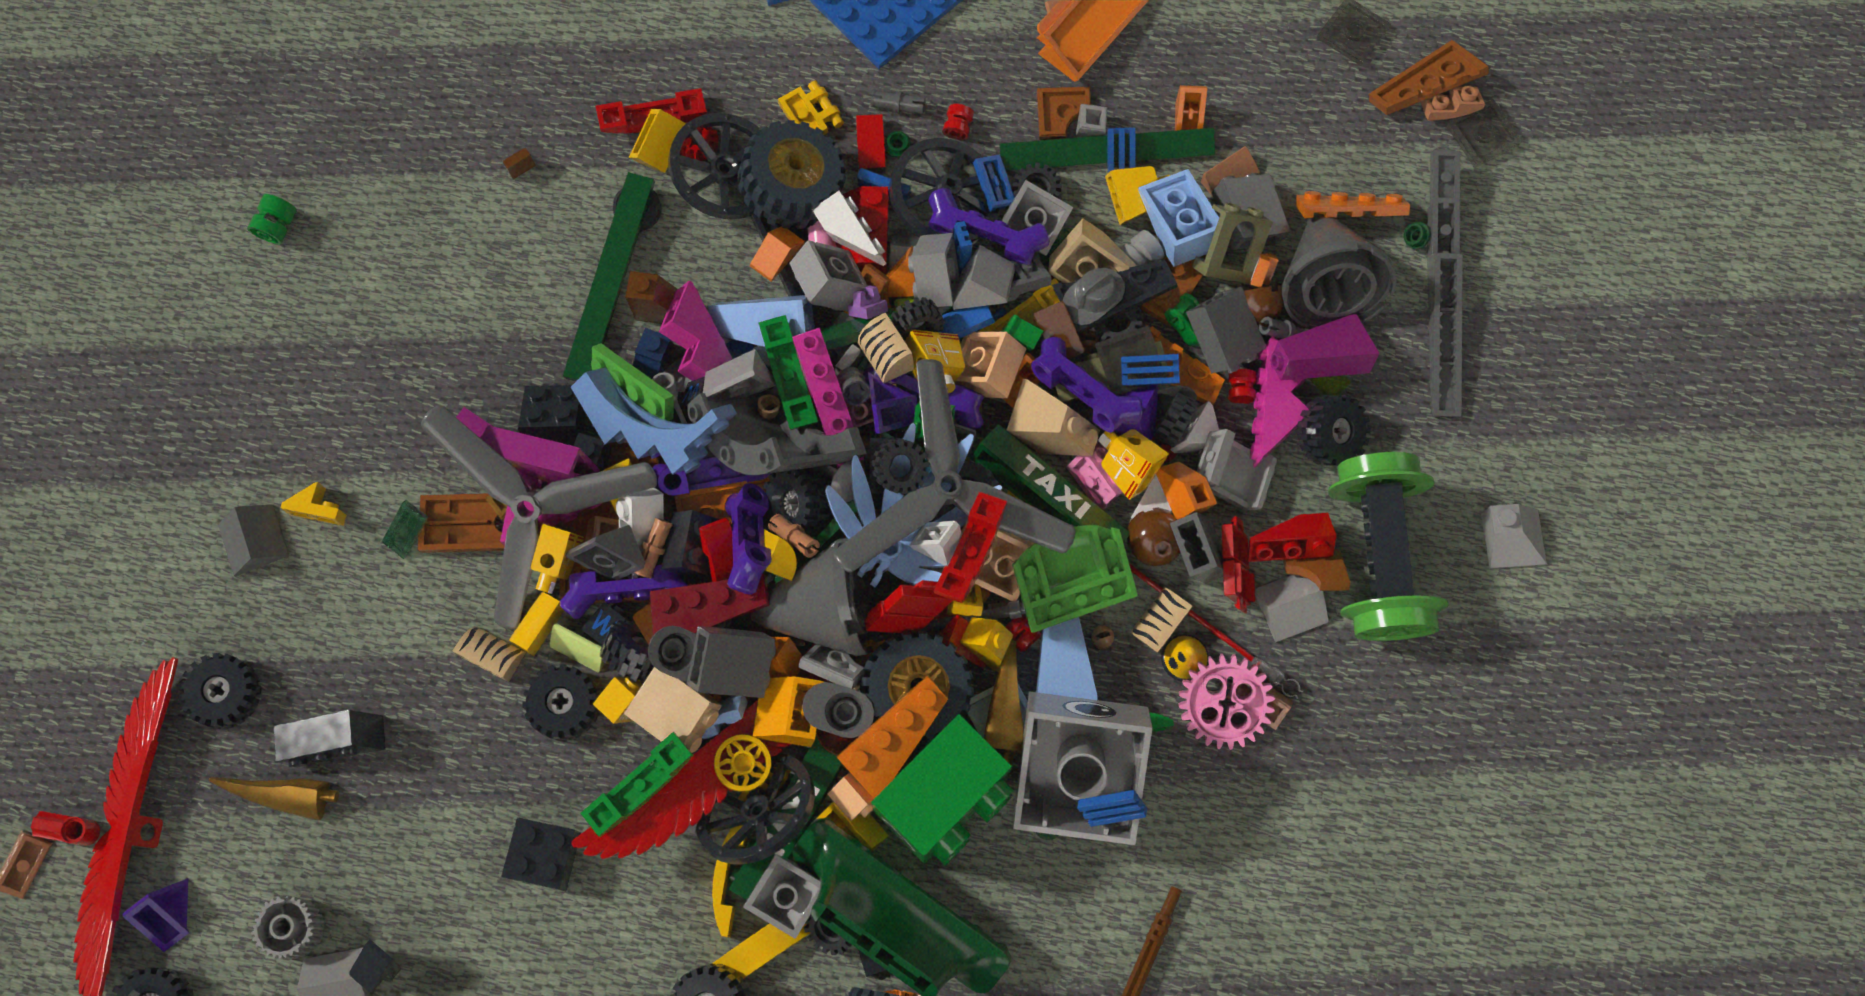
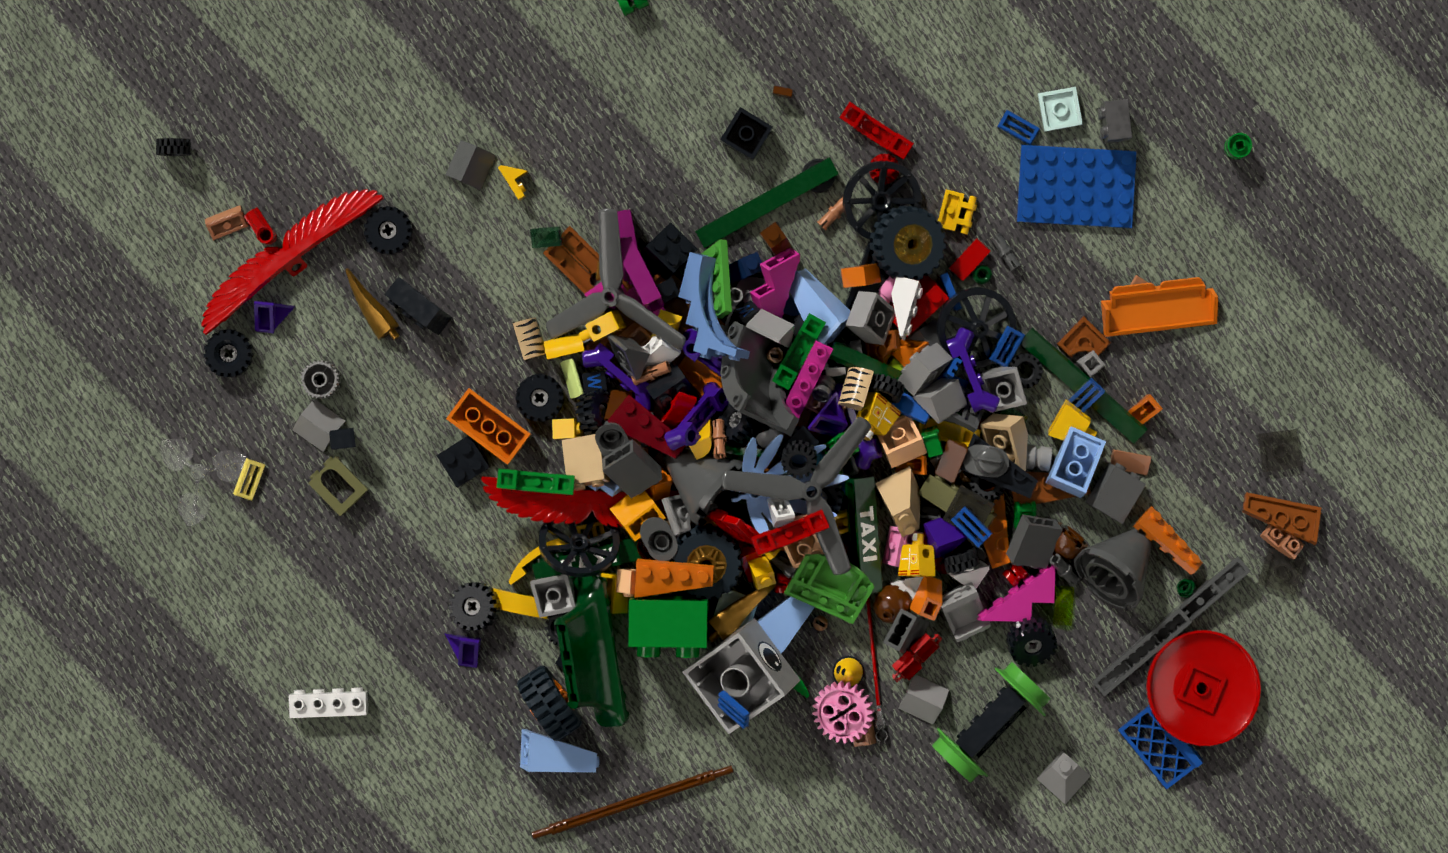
camera: 50 degrees right, 15 degrees up
yellow brick [629,109,686,173] -> none
yellow wheel [714,735,771,792] -> none
medium lavender tile [847,286,888,319] -> none
red wheel [942,104,974,141] -> none
dark purple plate [1031,337,1142,433] -> none
tan brick [1130,587,1192,653] -> none
olive panel [1192,202,1273,284] -> none
red slope [1247,513,1336,562] -> none
orange slope [1250,253,1278,288] -> none
magenta slope [1270,314,1380,381] -> none
dark orange tile [1283,549,1350,591] -> none
none -> orange slope [446,388,532,465]
none -> black brick [720,107,773,161]
none -> nougat pin [817,197,852,231]
none -> blue fence [1118,705,1203,790]
none -> red dish [1146,630,1261,746]

